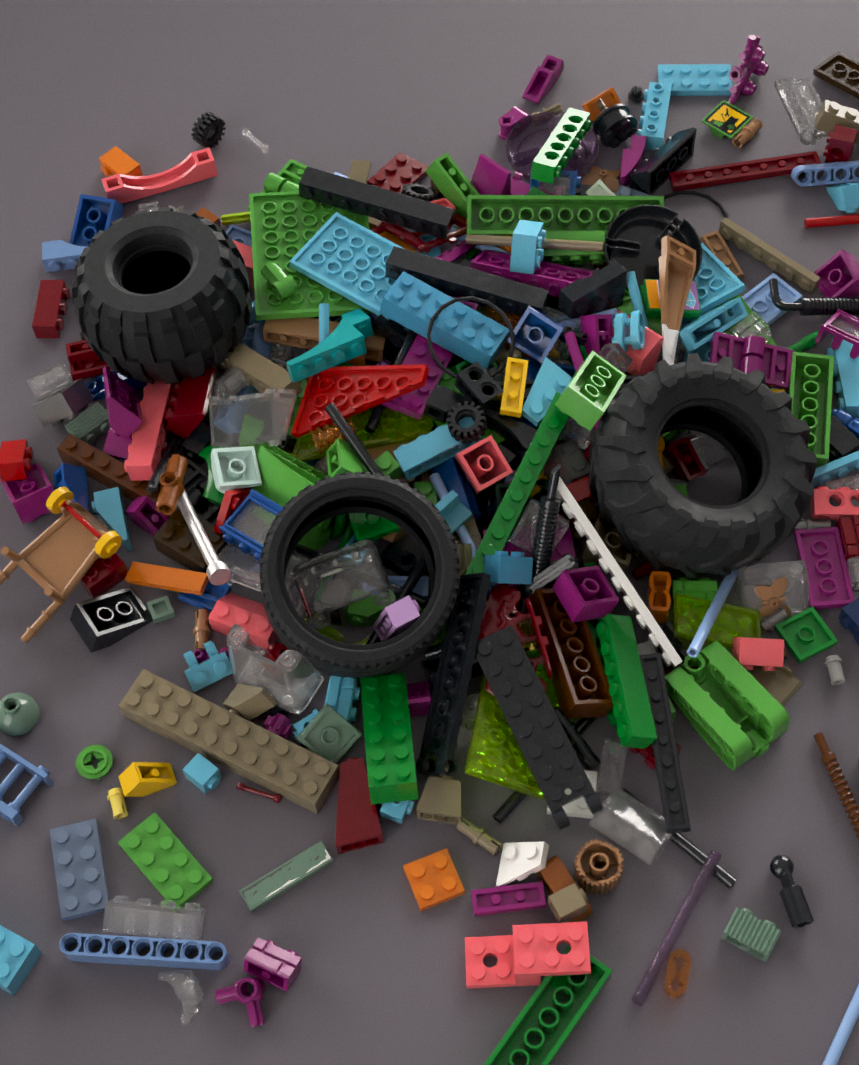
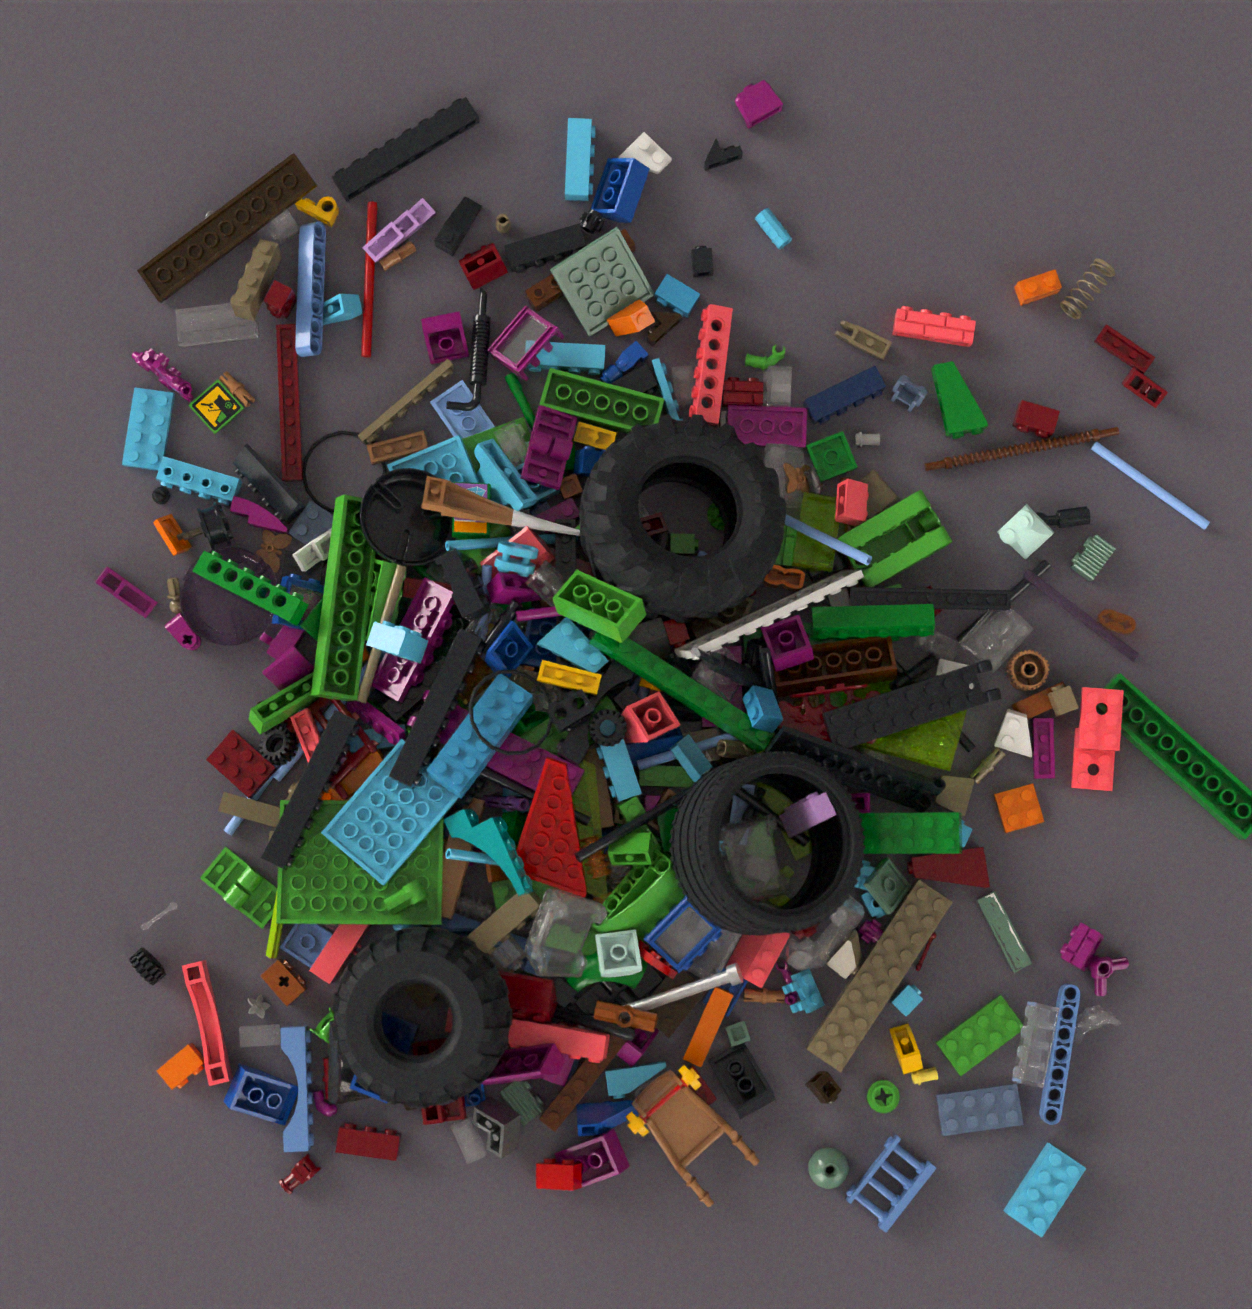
camera: 90 degrees left, 25 degrees up
none -> dark red connector [279,1153,321,1195]
none -> dark brown brick [805,1071,842,1104]
none -> light aqua slope [998,504,1055,560]

